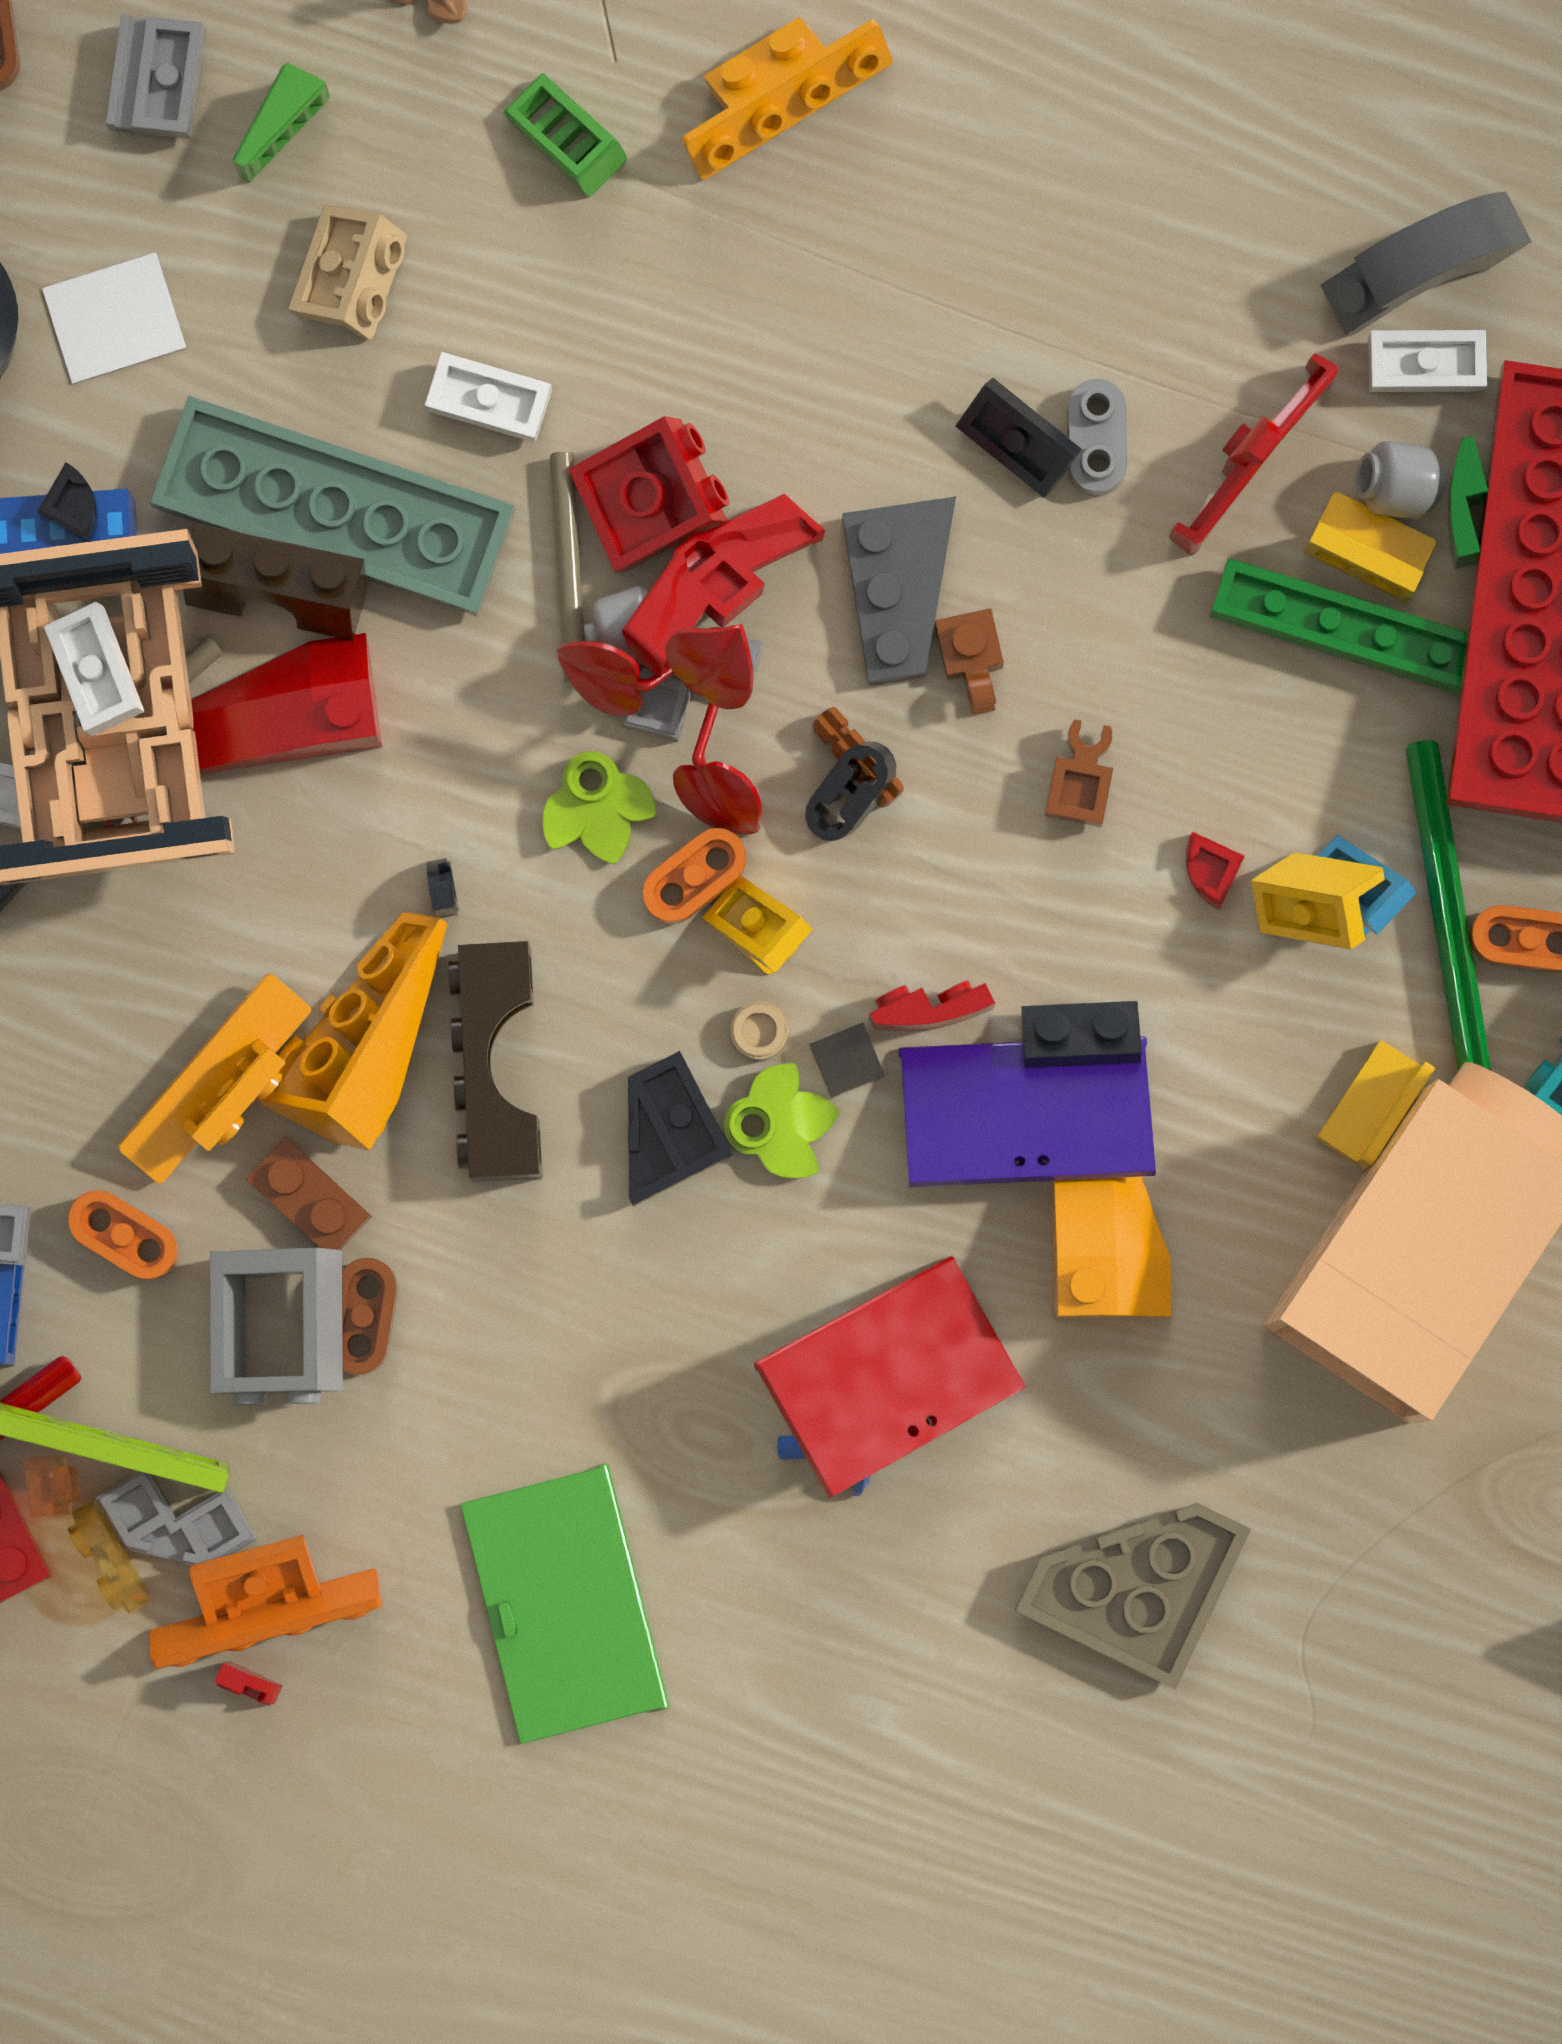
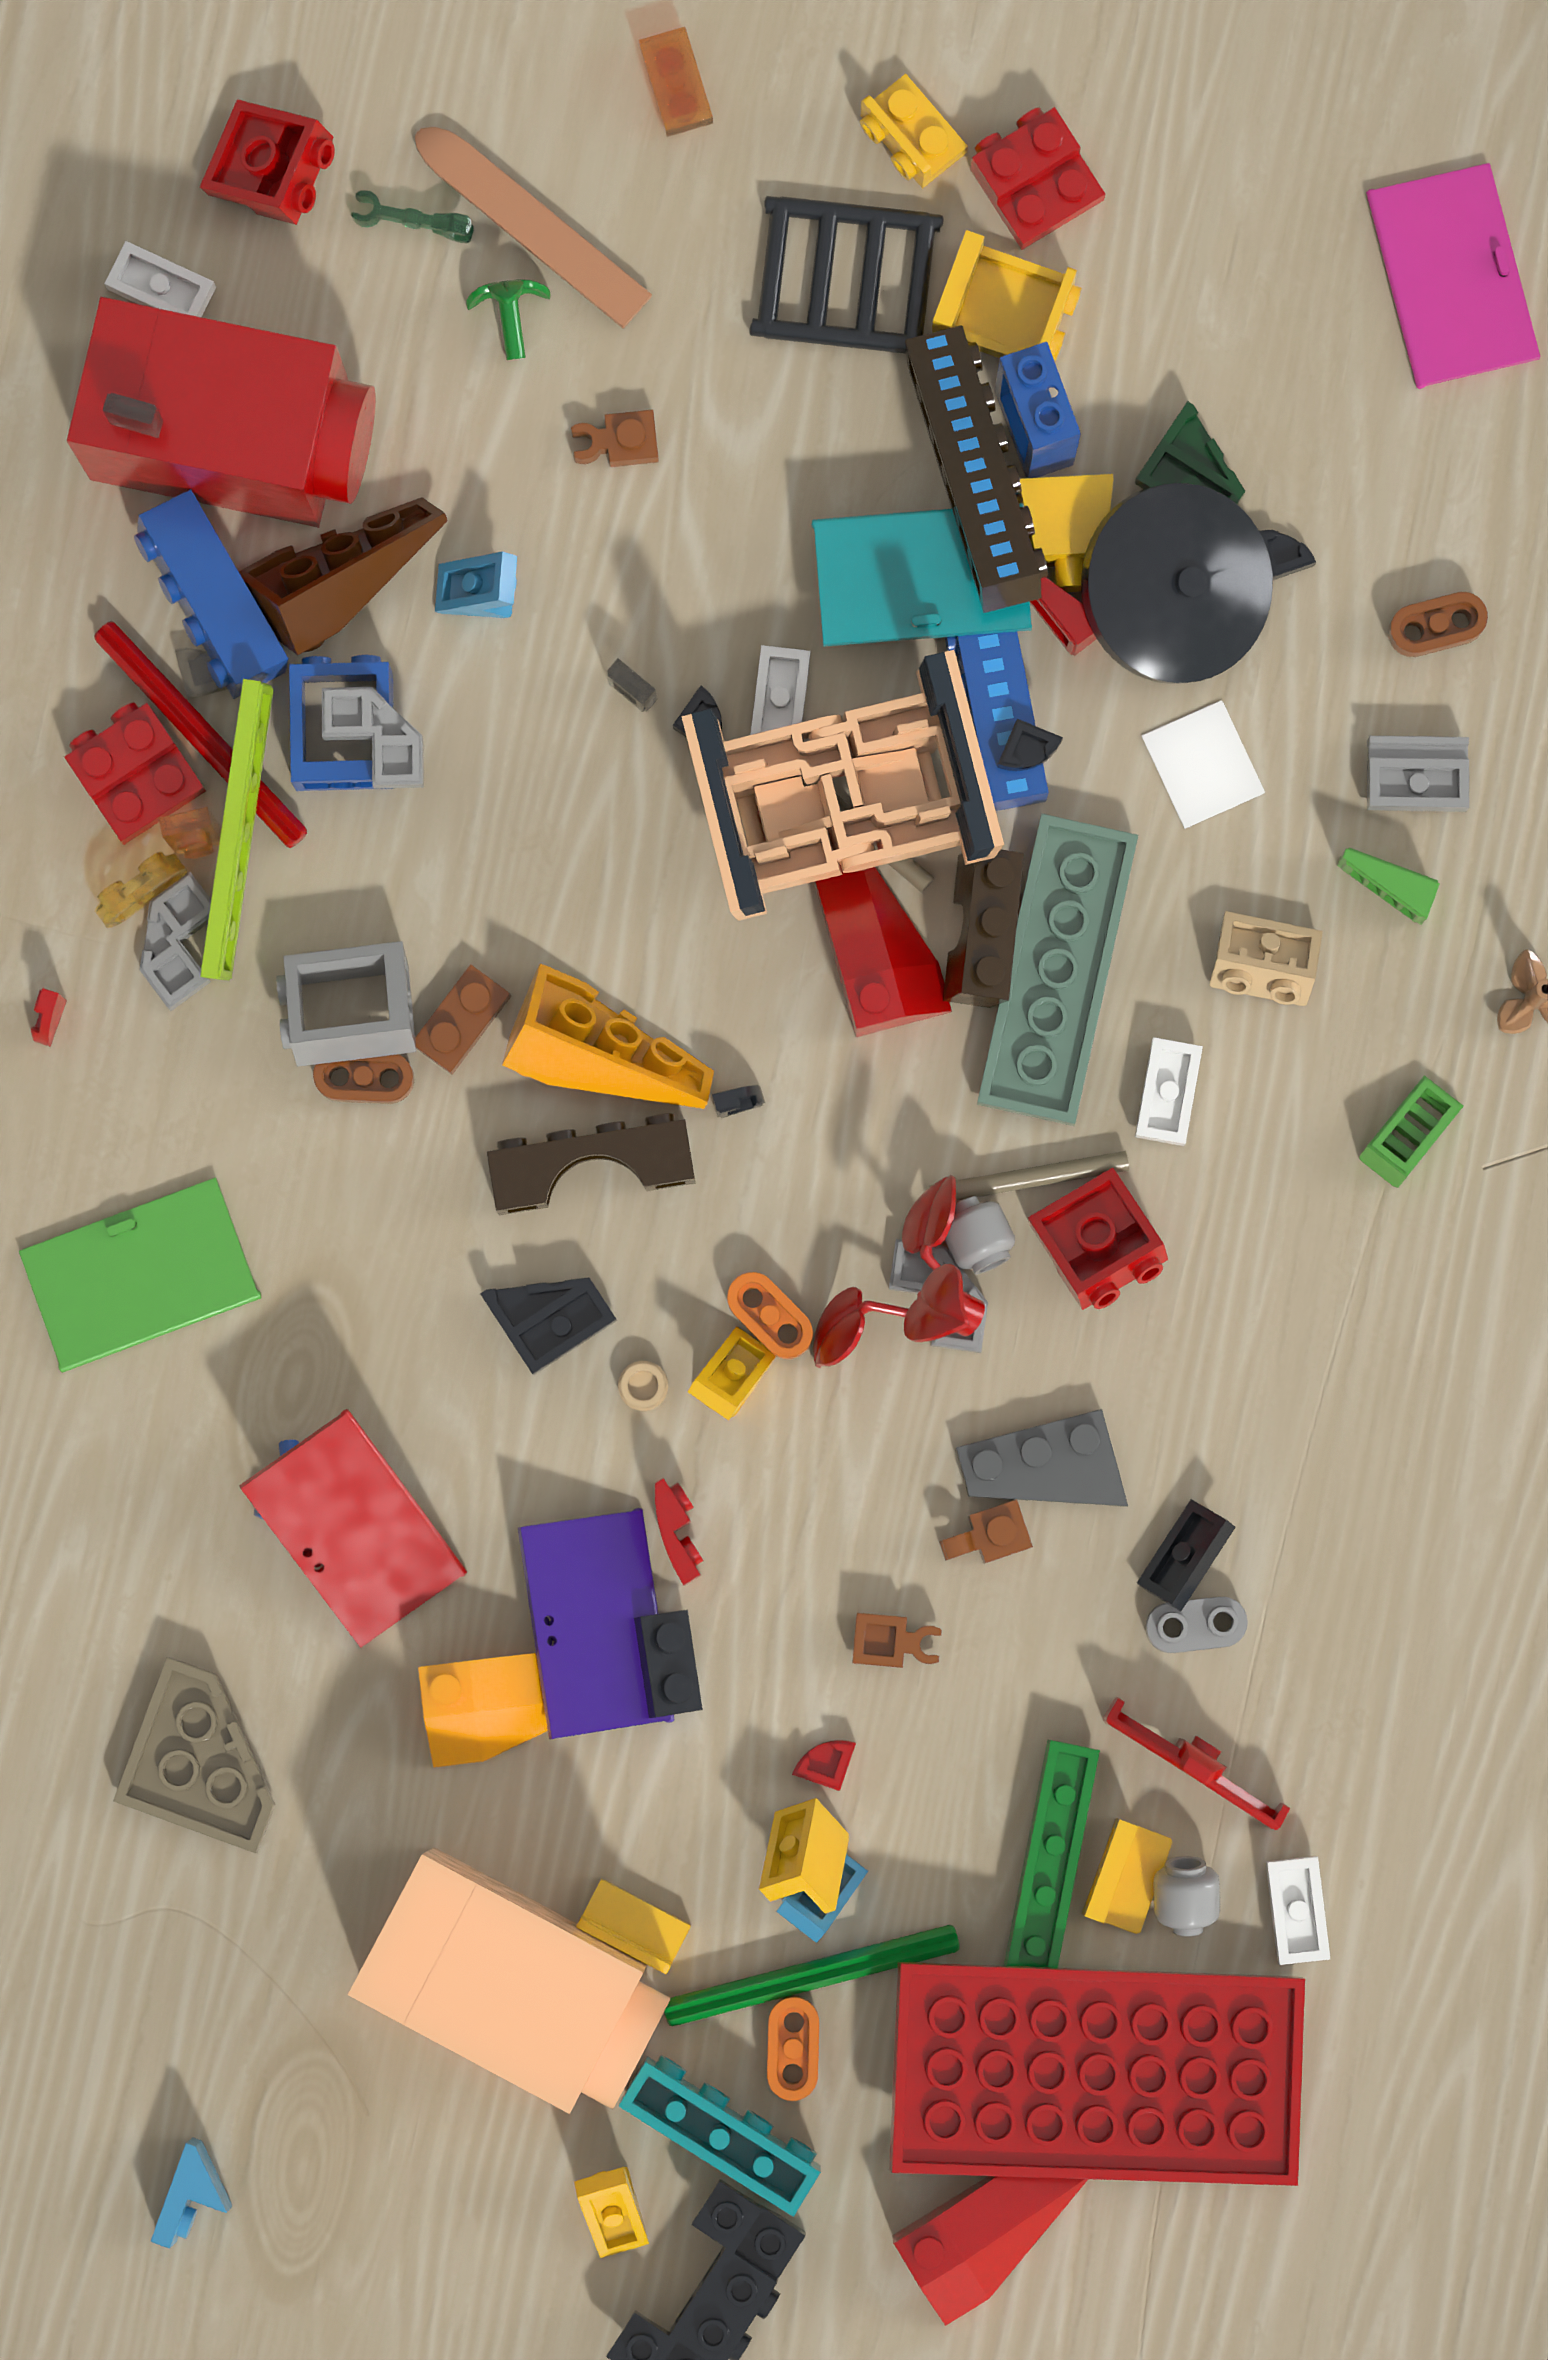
camera: 85 degrees right, 0 degrees up
white plate [44,602,145,736] -> none
orange plate [68,1190,179,1280] -> none
light orange bracket [117,973,311,1183] -> none
orange bracket [149,1534,382,1669] -> none
lime plate [543,751,656,864] -> none
red plate [622,493,825,678] -> none
light orange bracket [682,17,893,180] -> none
lime plate [724,1063,839,1179] -> none
black beam [805,741,897,841] -> none
clear smoke tile [809,1023,885,1099] -> none
dark orange axle [812,707,904,808] -> none
dark grey arch [1321,192,1532,335] -> none
green slope [1448,436,1488,569] -> none

